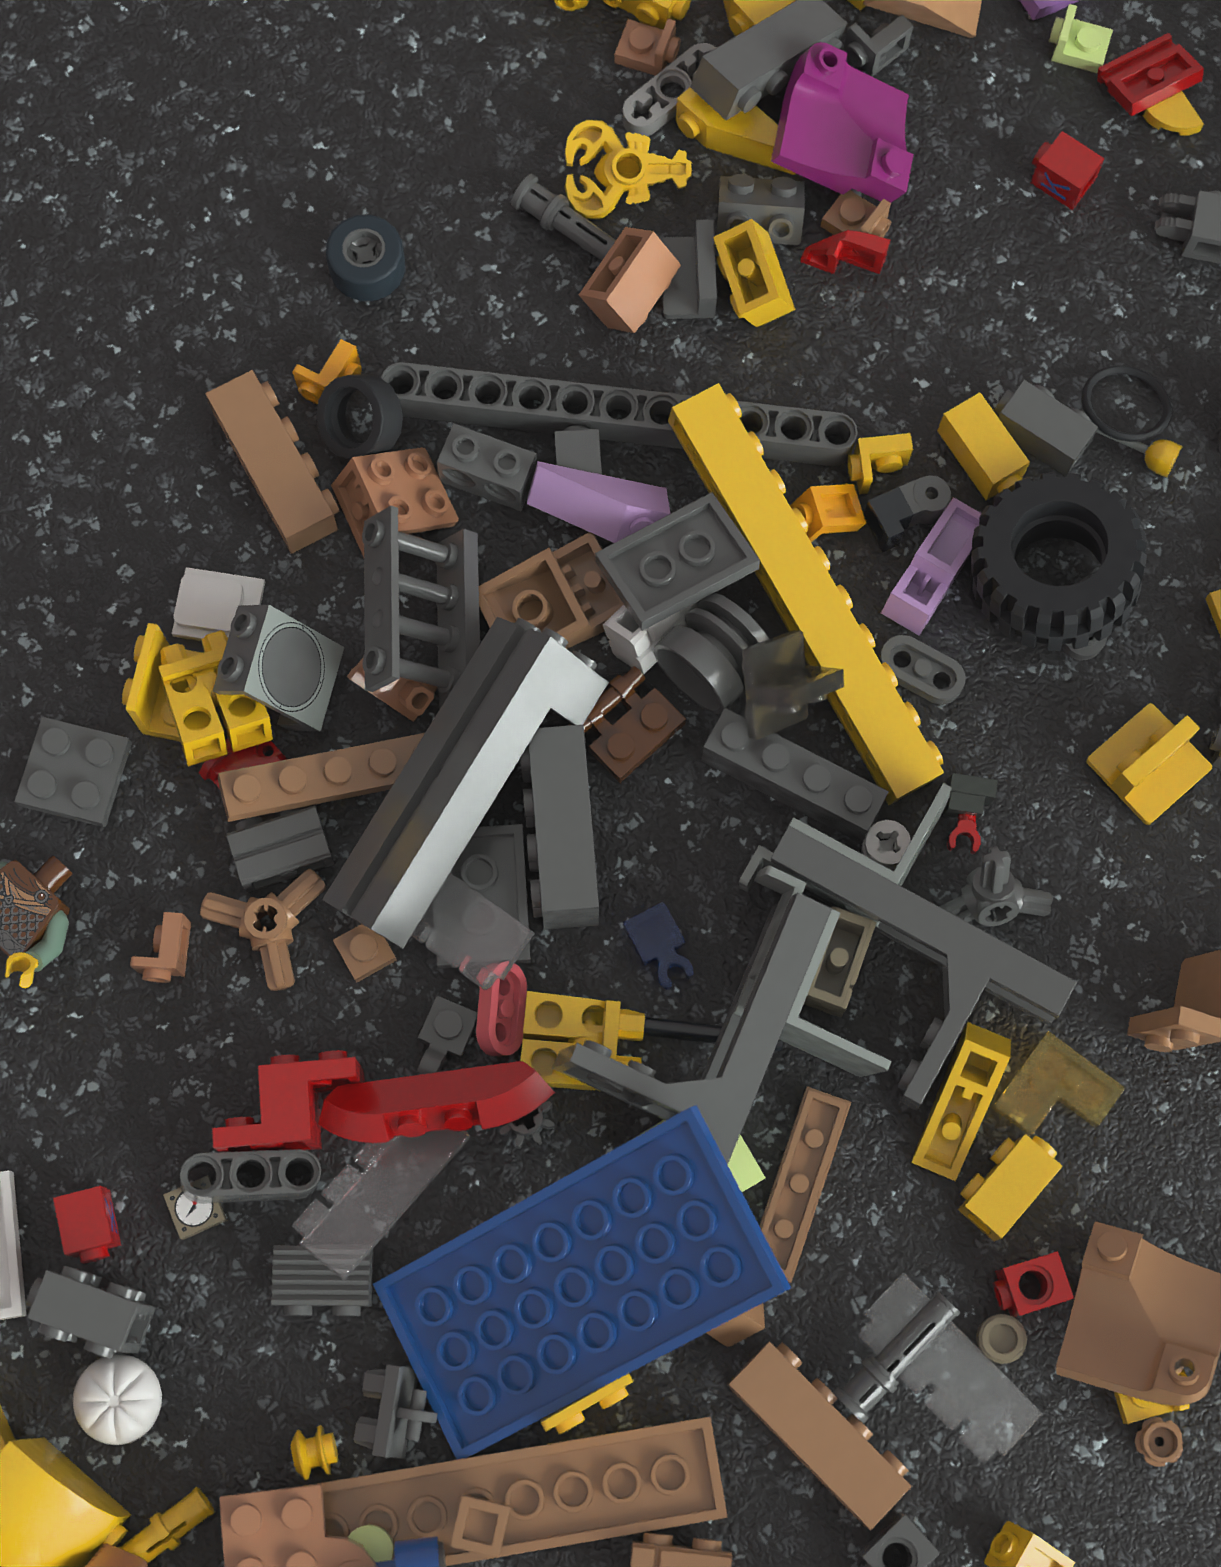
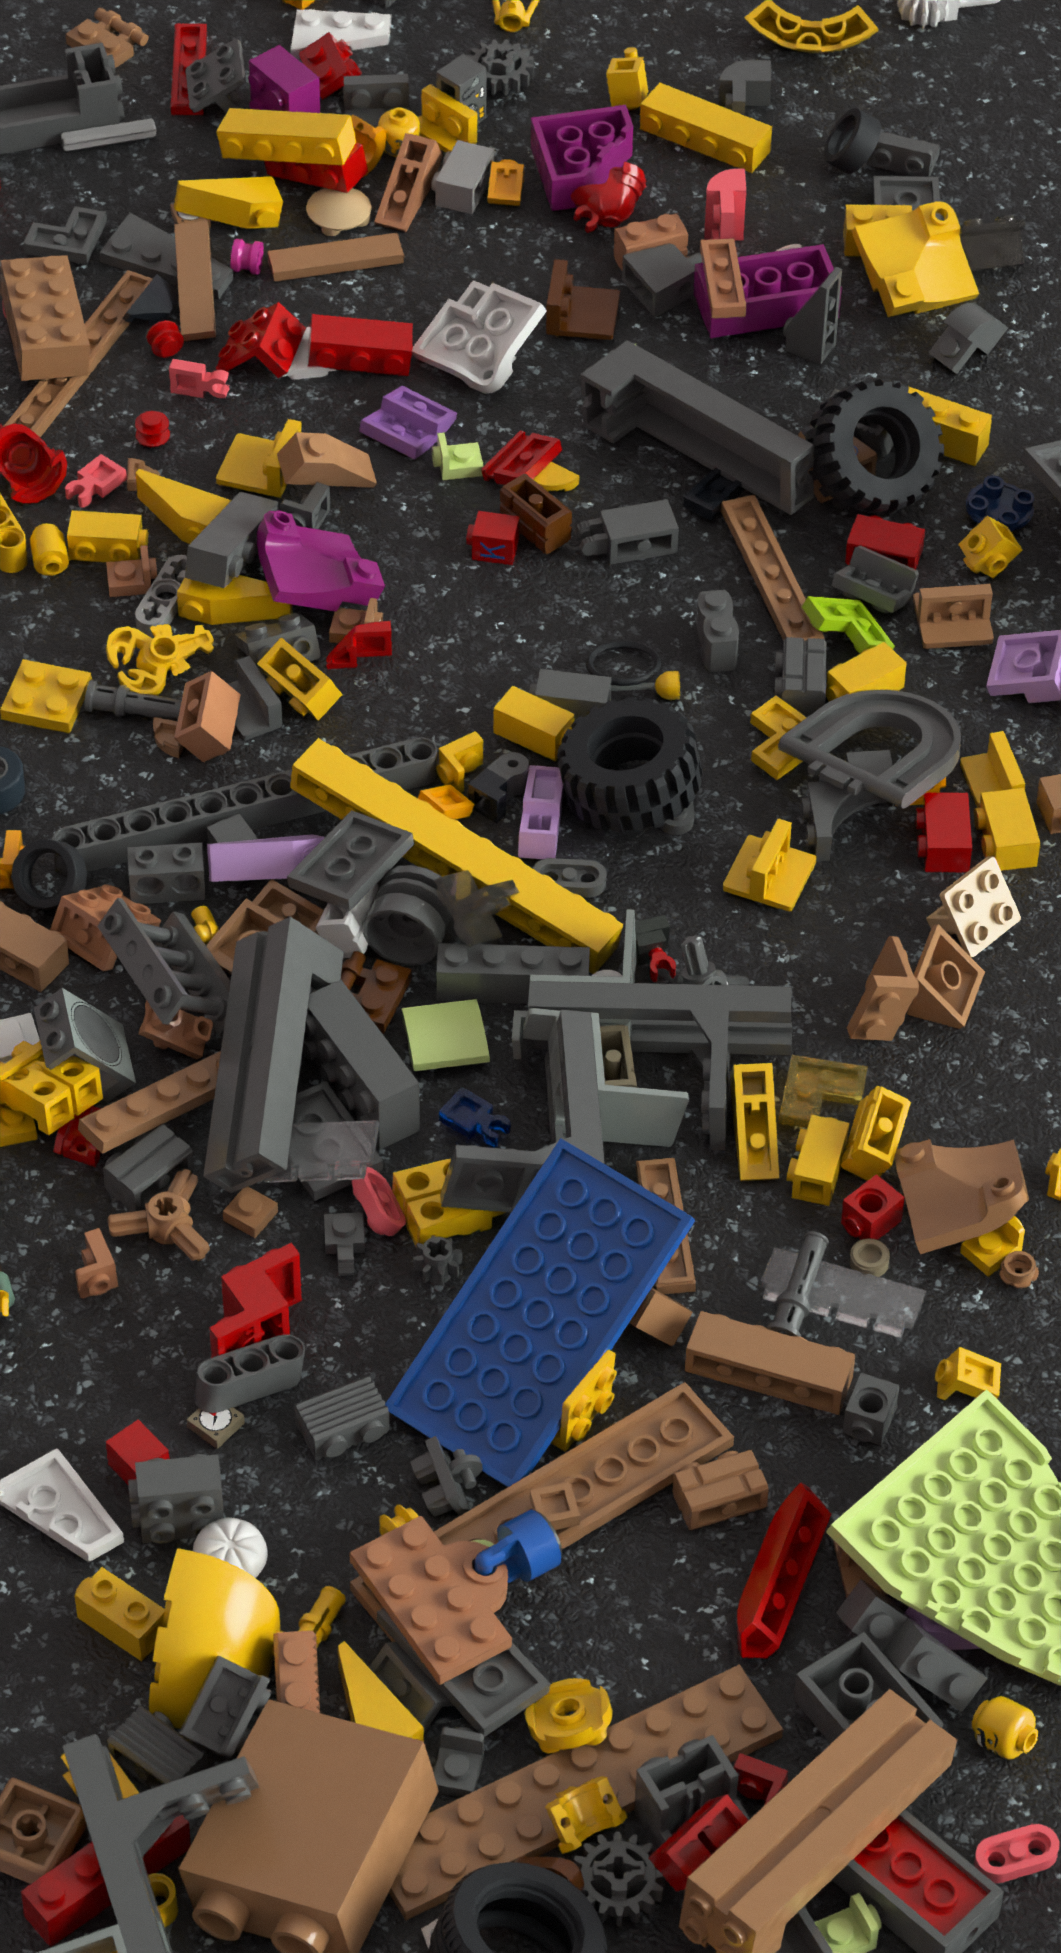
camera: 25 degrees left, 25 degrees down
clear windscreen [292,1129,470,1280] -> none
red brick [318,1061,555,1143] -> none
none -> yellow plate [0,659,92,733]
none -> medium nougat tile [153,717,184,758]
none -> yellow arm [191,906,219,945]
none -> yellowish green slope [402,999,490,1071]
none -> reddish brown brick [500,474,572,554]
none -> yellow brick [840,1086,911,1181]

